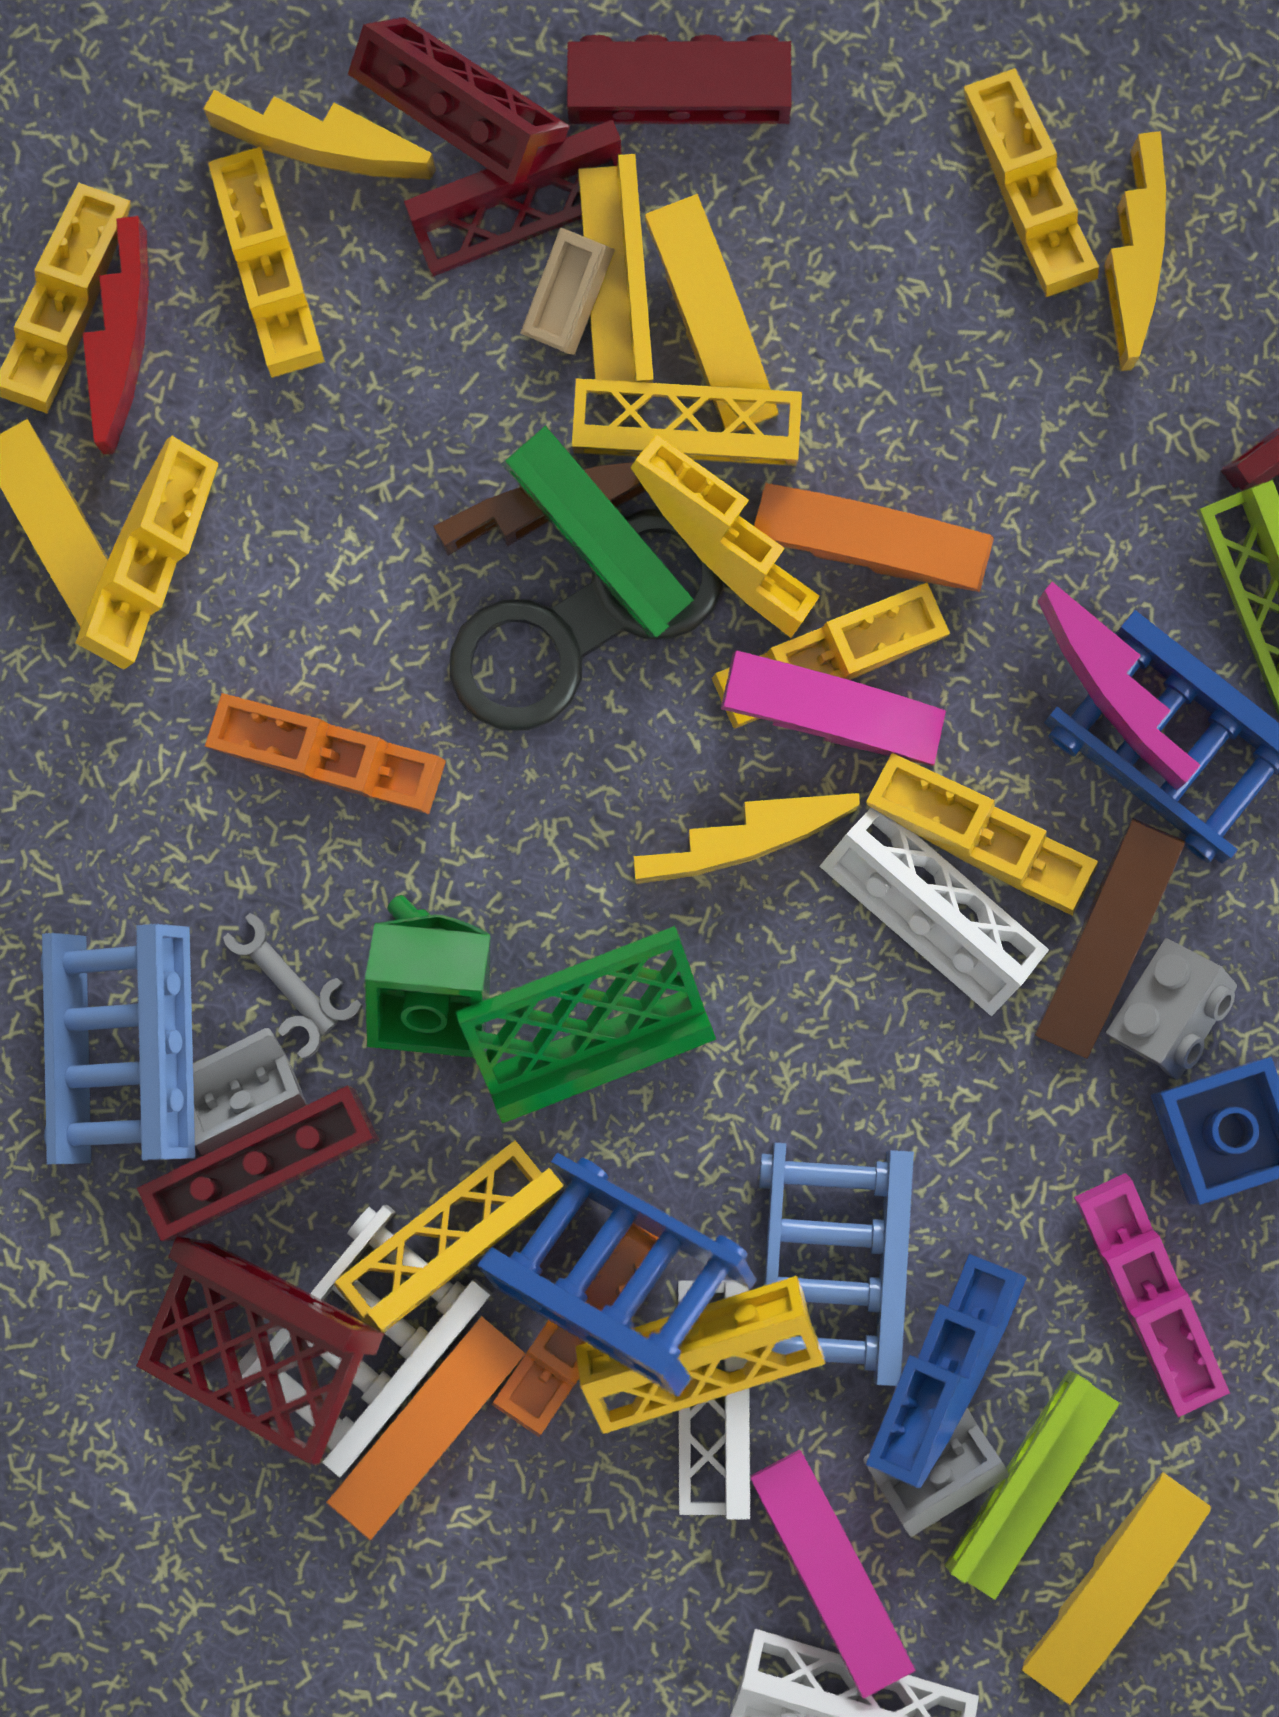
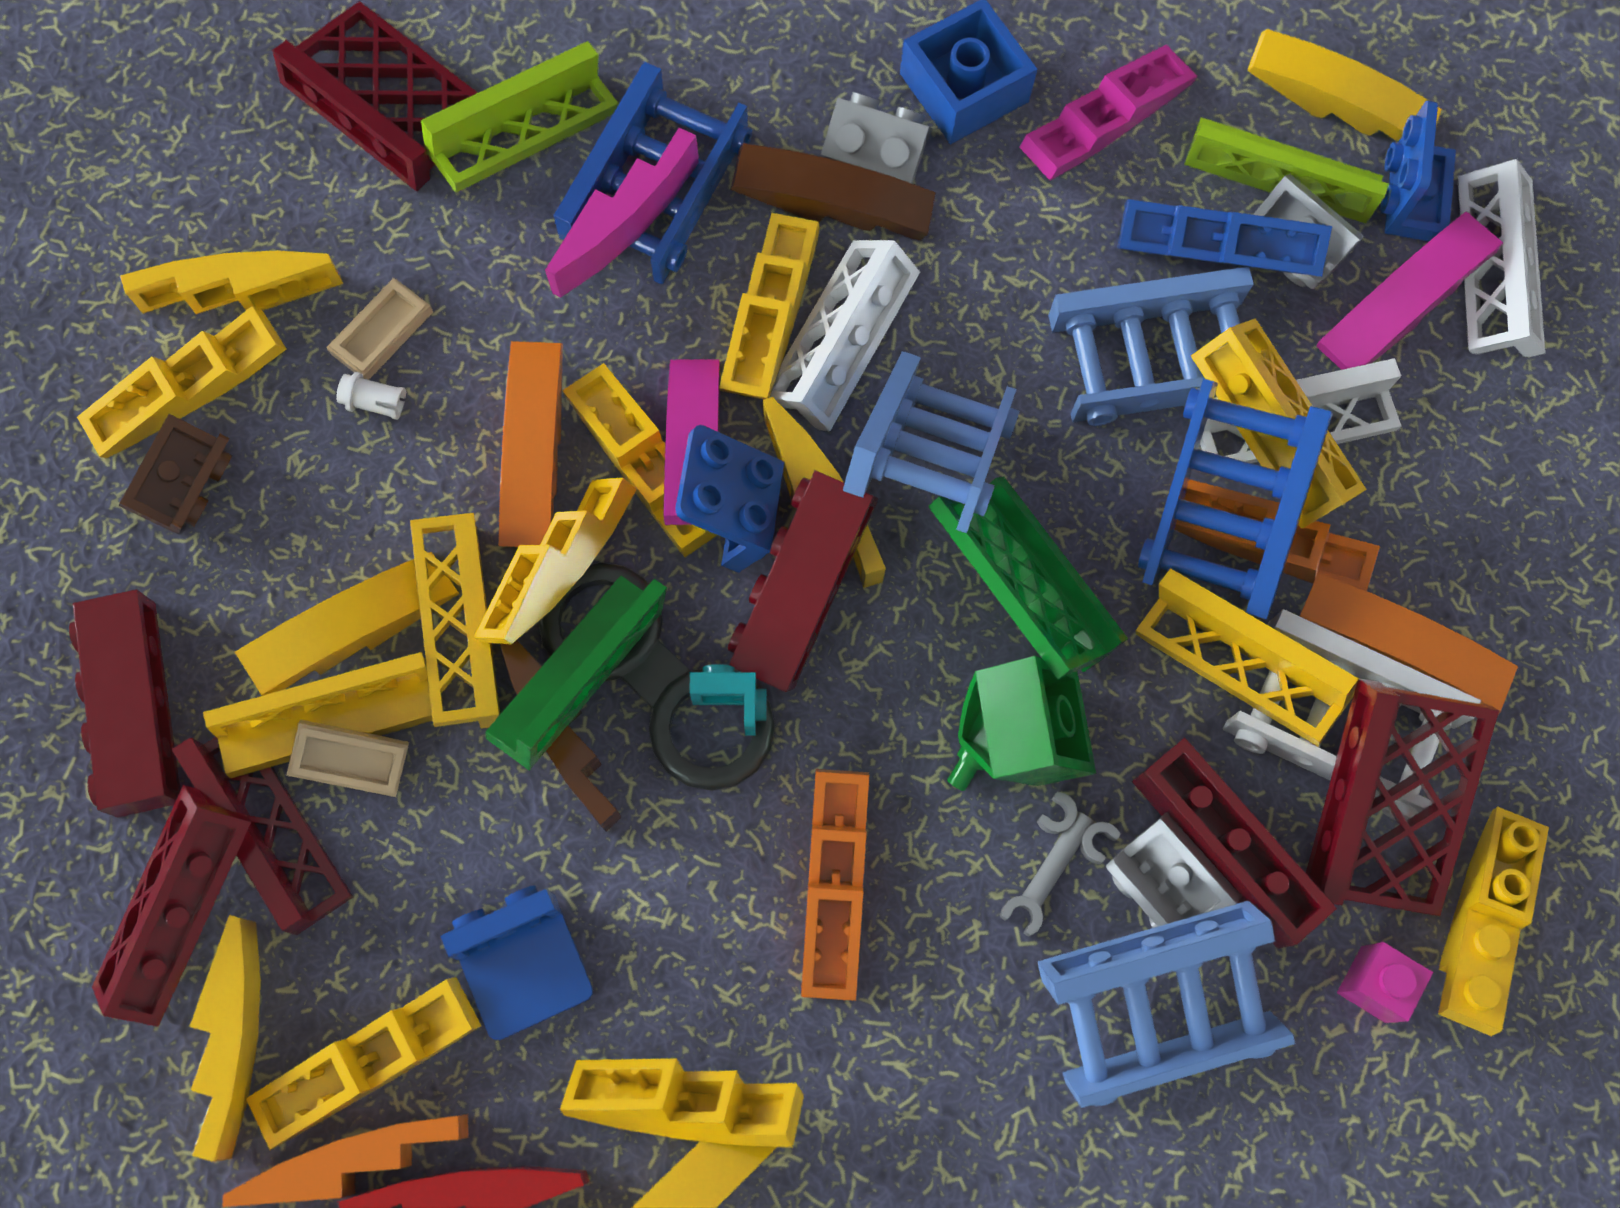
camera: 110 degrees left, 10 degrees down
none -> reddish brown bracket [119,414,233,534]
none -> orange slope [223,1114,468,1207]
none -> tan tile [326,278,433,380]
none -> white pin [337,372,406,420]
none -> blue bracket [440,885,593,1040]
none -> blue bracket [675,425,784,573]
none -> teal bracket [690,664,767,736]
none -> dark red brick [728,470,879,692]
none -> medium blue fence [843,351,1020,533]
none -> dark pink brick [1337,942,1433,1023]
none -> blue bracket [1380,100,1456,241]
none -> yellow slope [1438,806,1549,1036]

